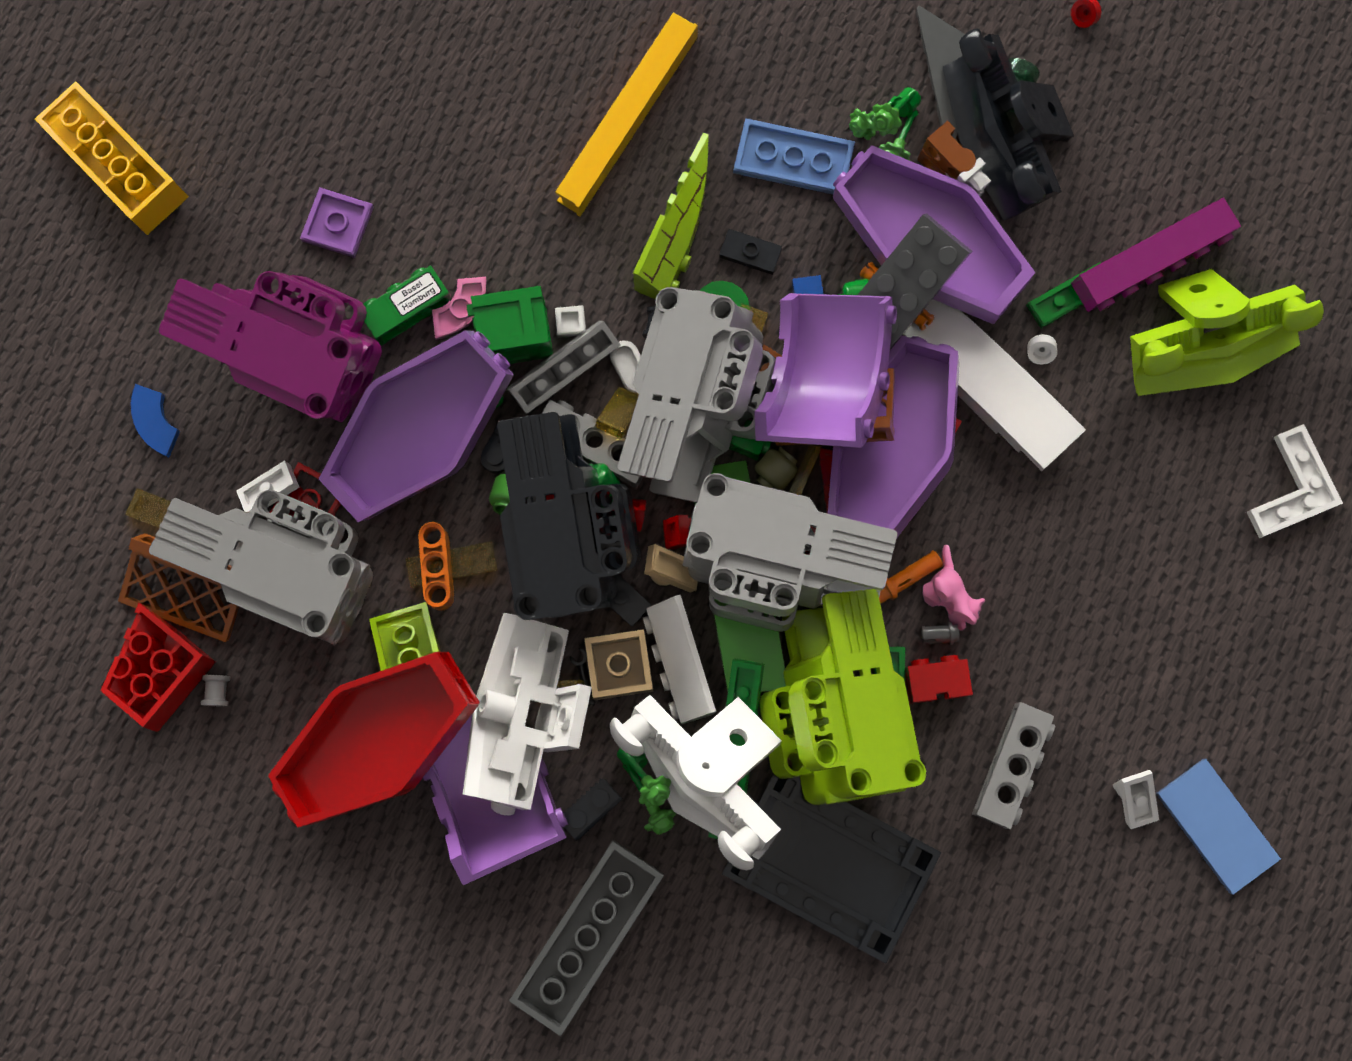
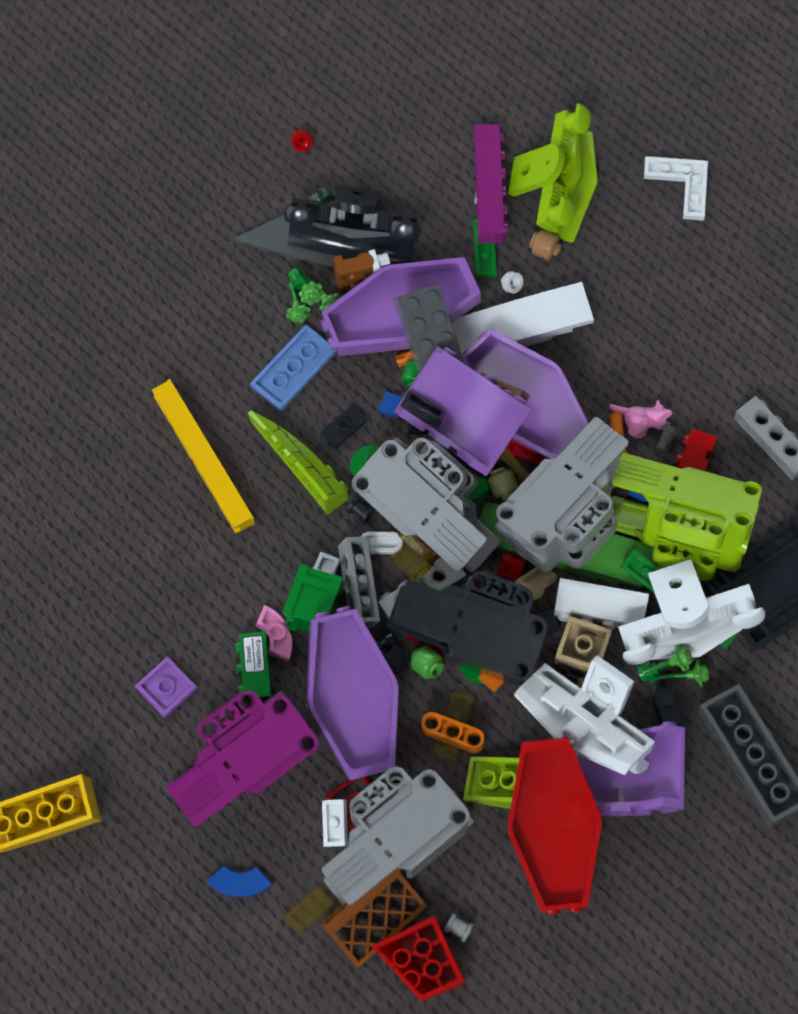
camera: 60 degrees left, 10 degrees down
none -> black plate [400,391,446,428]
none -> medium nougat head [529,230,562,261]

